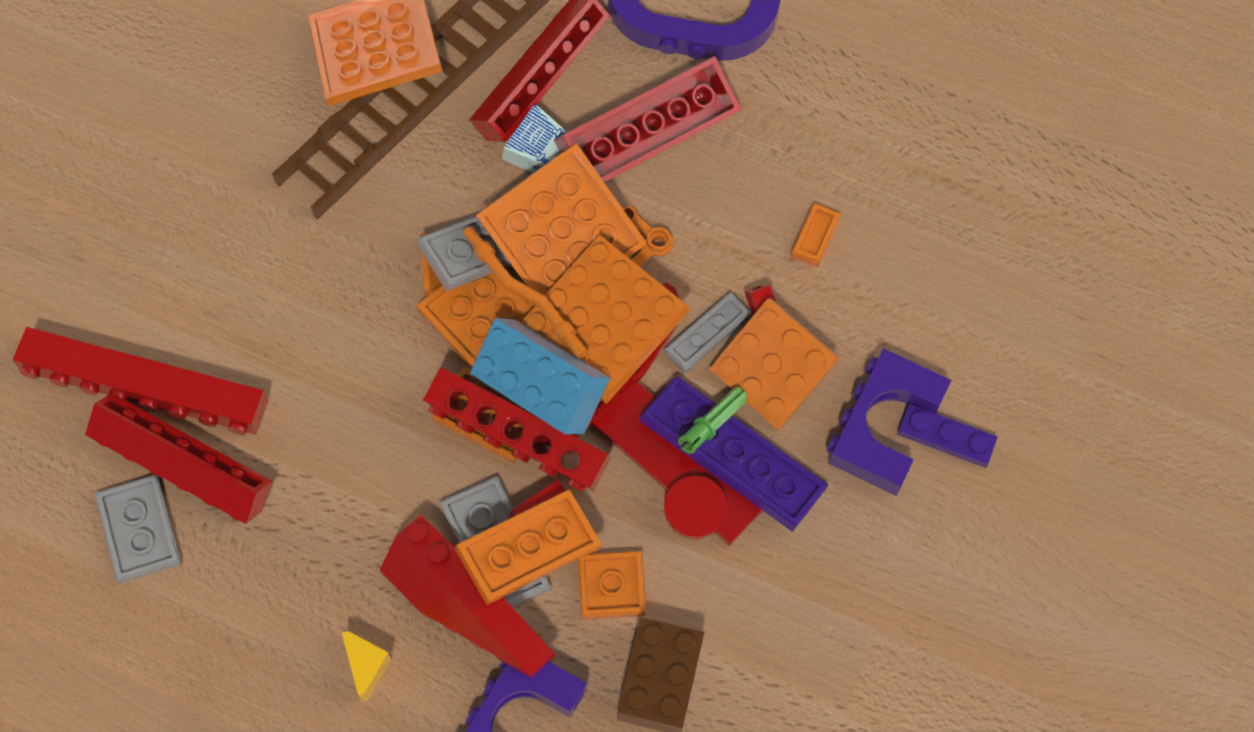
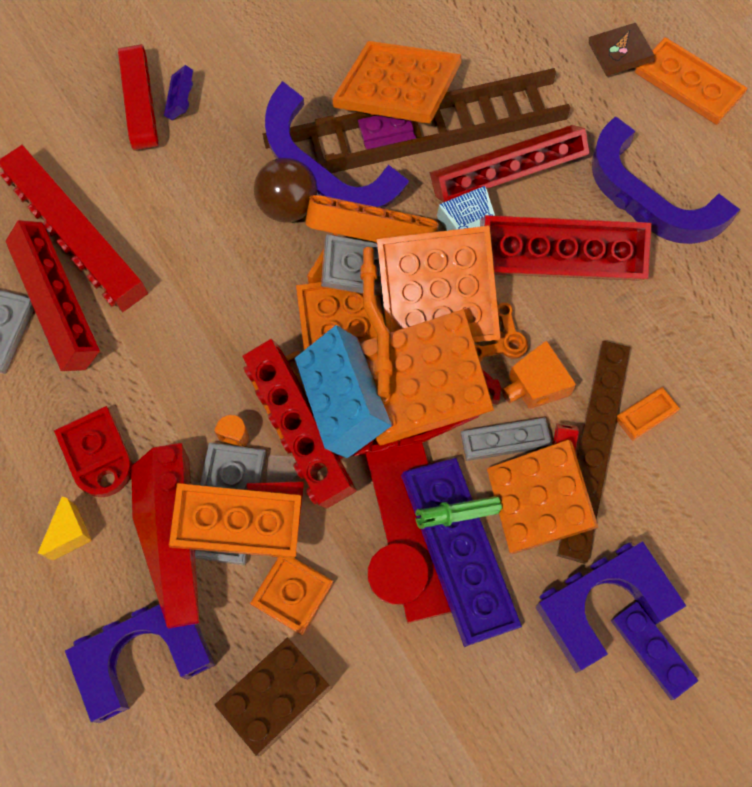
camera: 40 degrees right, 0 degrees up
none -> red tile [54,406,132,497]
none -> red beam [118,44,159,151]
none -> dark purple plate [164,65,193,120]
none -> orange brick [214,415,249,447]
none -> reddish brown piece [254,158,317,223]
none -> dark purple arch [265,81,409,208]
none -> clear tile [266,455,297,483]
none -> orange beam [305,195,439,242]
none -> magenta plate [358,115,416,150]
none -> orange torso [501,341,576,409]
none -> reddish brown plate [556,341,630,564]

